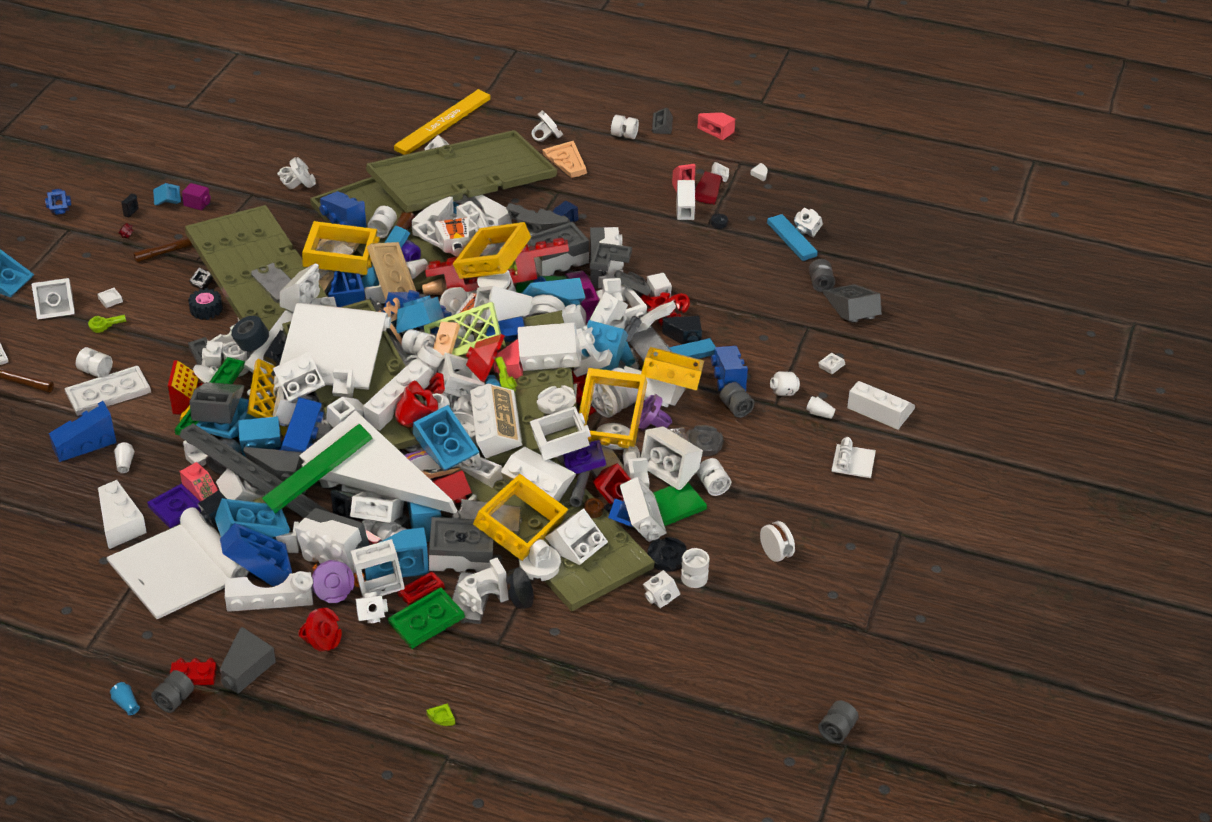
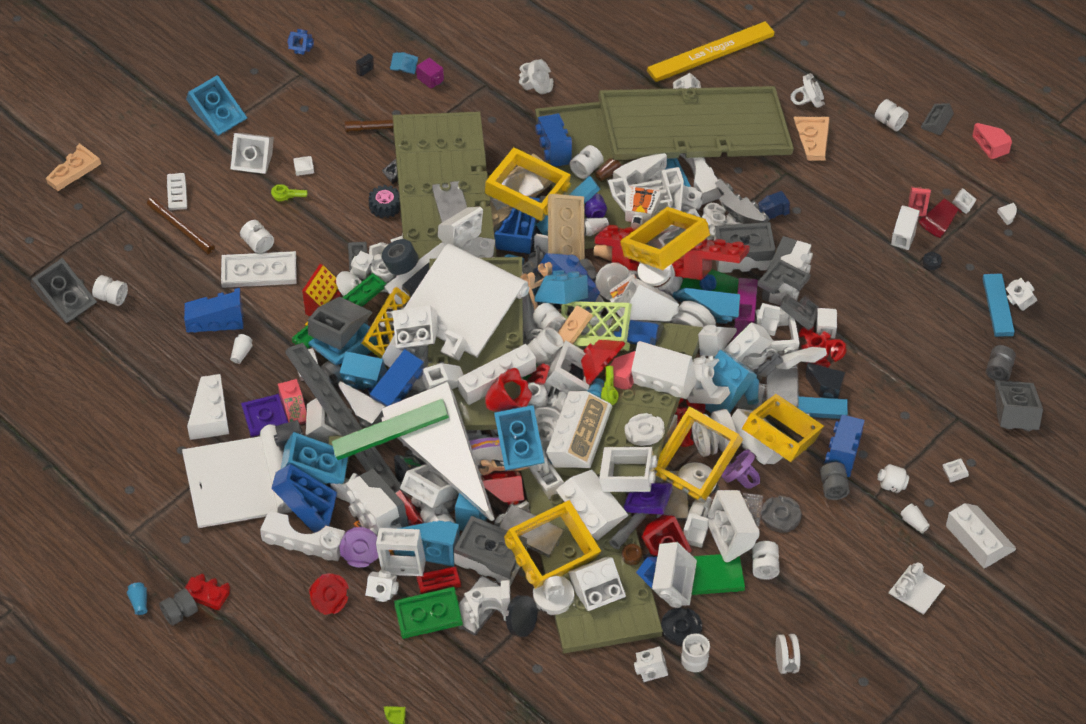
camera: 25 degrees right, 10 degrees up
dark red plate [118,222,134,238] -> none
dark grey slope [220,627,276,694] -> none

